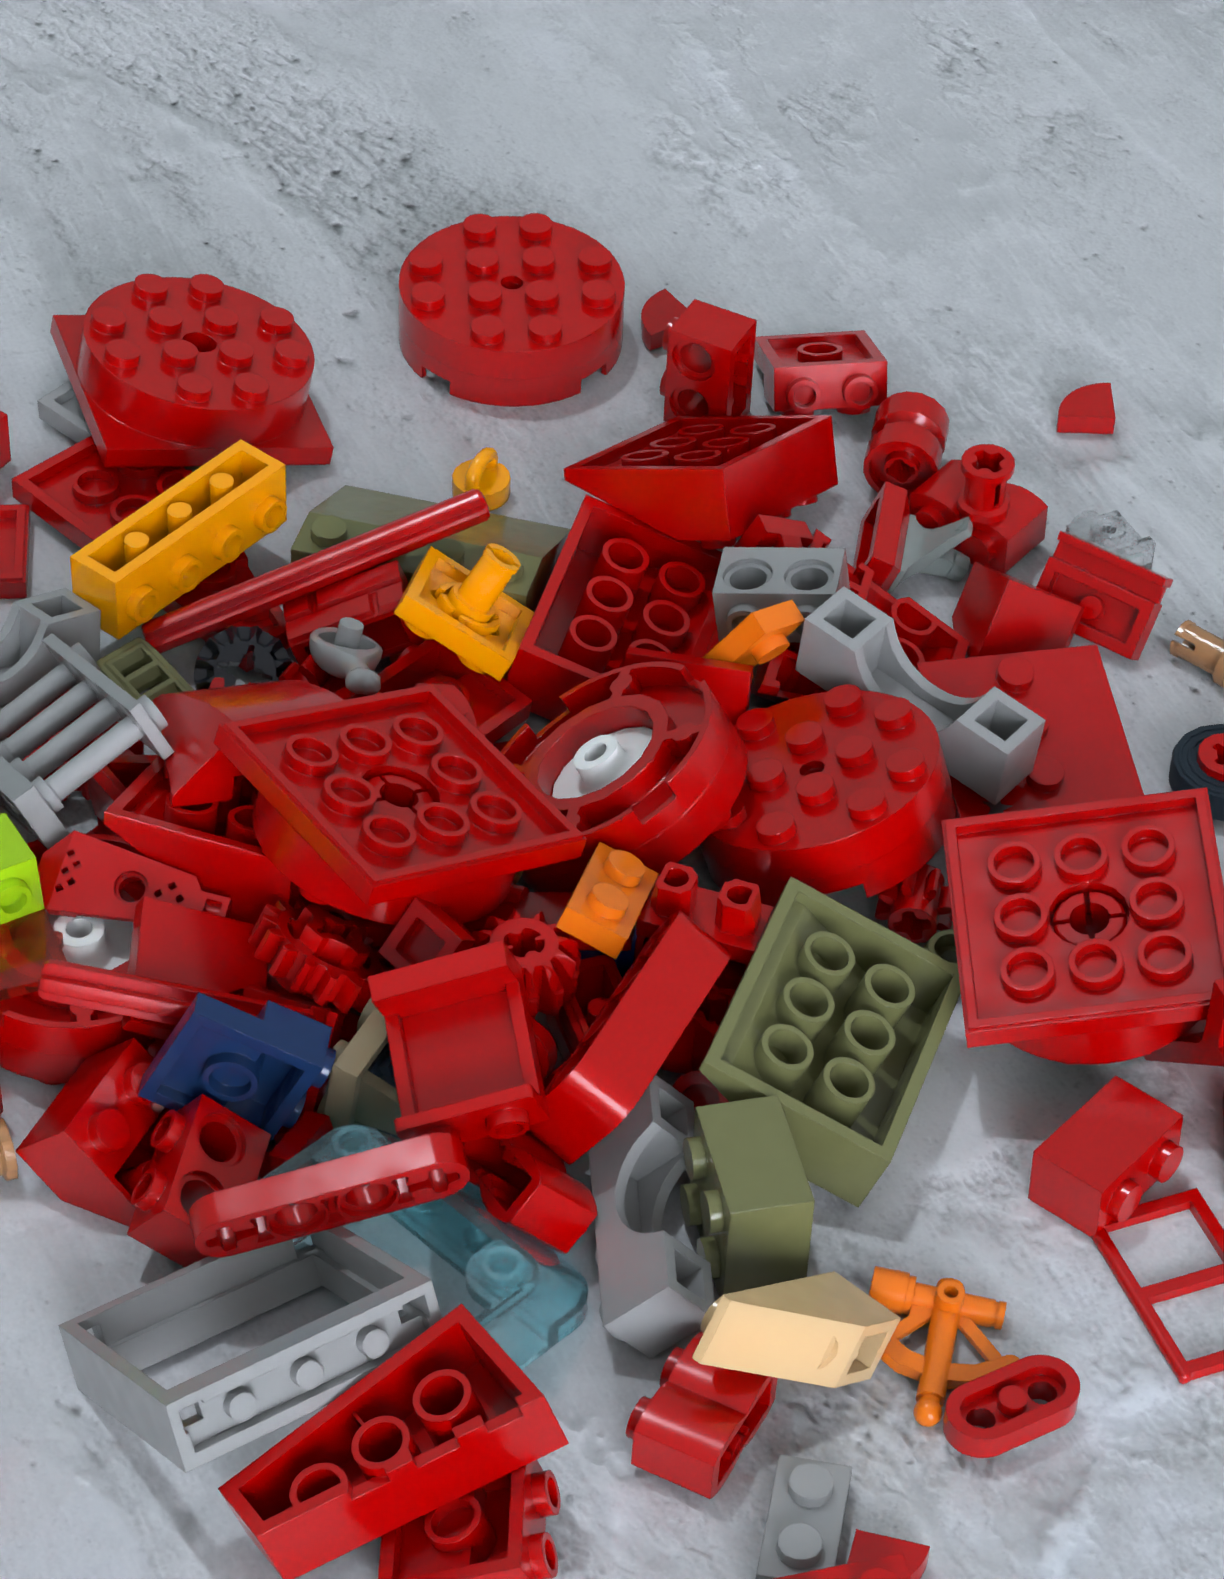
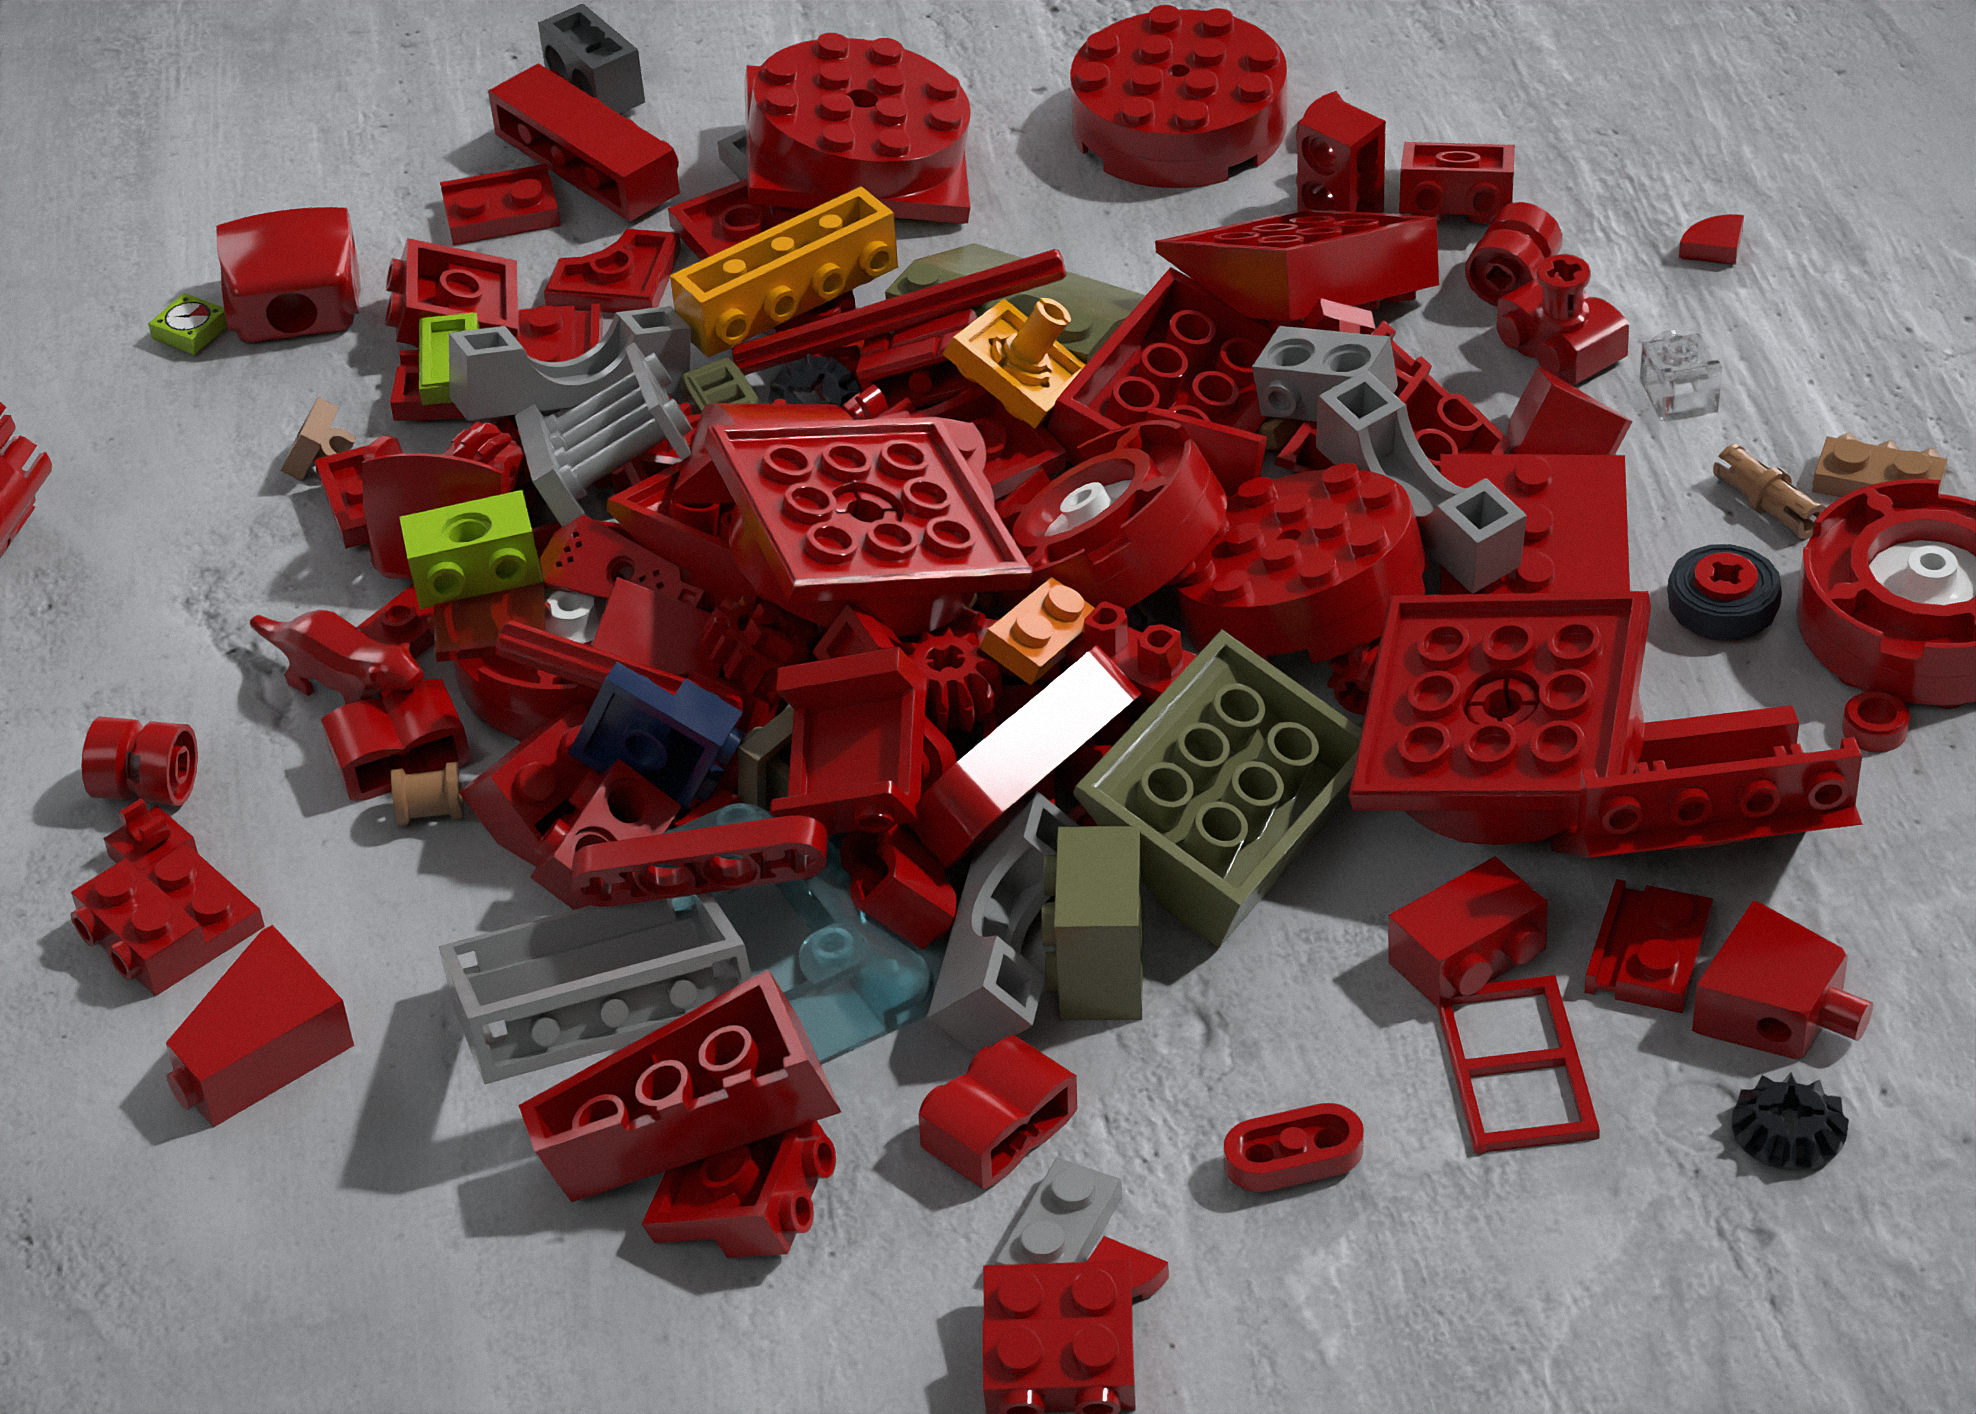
camera: 20 degrees right, 0 degrees up
light grey piece [309,617,383,695] -> none
light orange tile [452,447,511,511] -> none
tan slope [692,1271,901,1388] -> none
orange plate [703,600,805,679] -> none
piece [853,481,973,592] -> none
orange piece [868,1266,1020,1427] -> none
red plate [1036,531,1173,661] -> none

